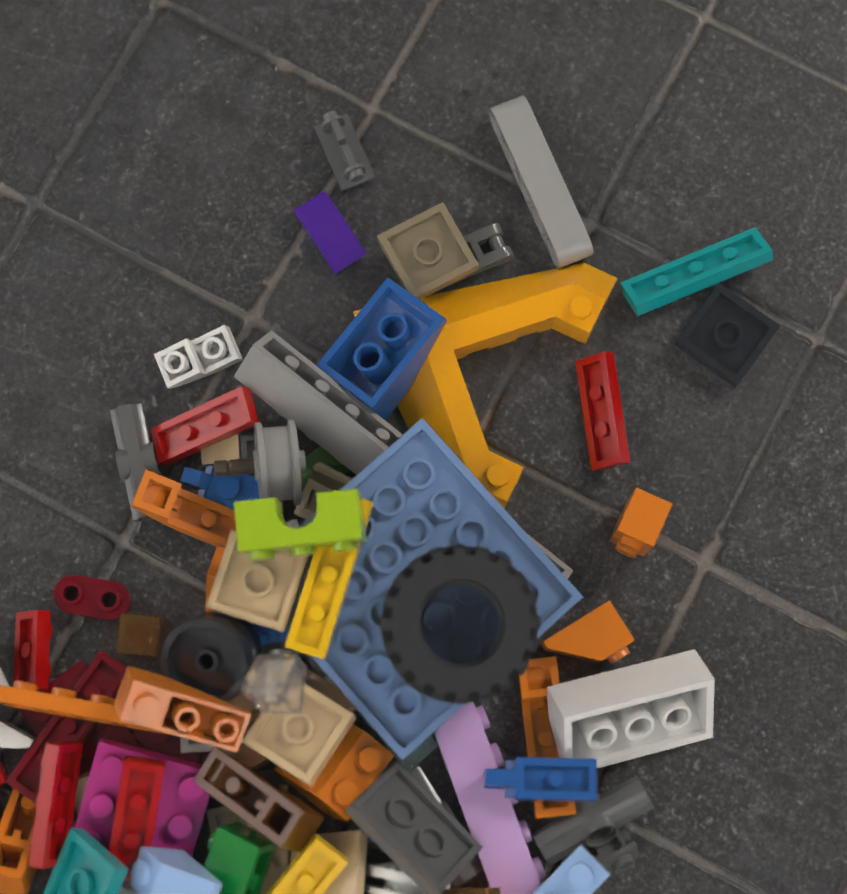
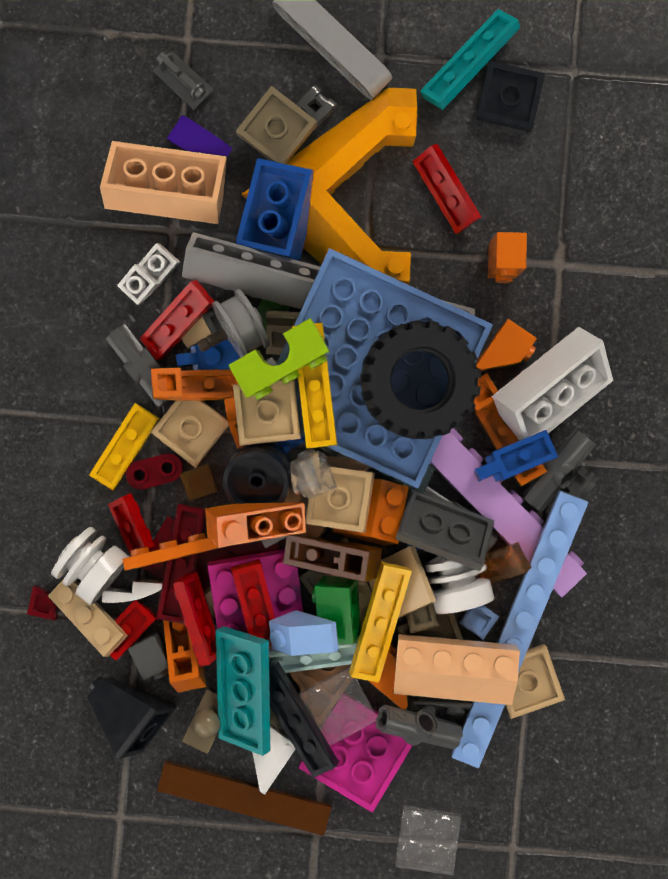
camera: 25 degrees left, 10 degrees up
none -> yellow tile [89,403,161,490]
none -> light nougat slope [100,141,227,224]
none -> tan tile [150,401,229,468]

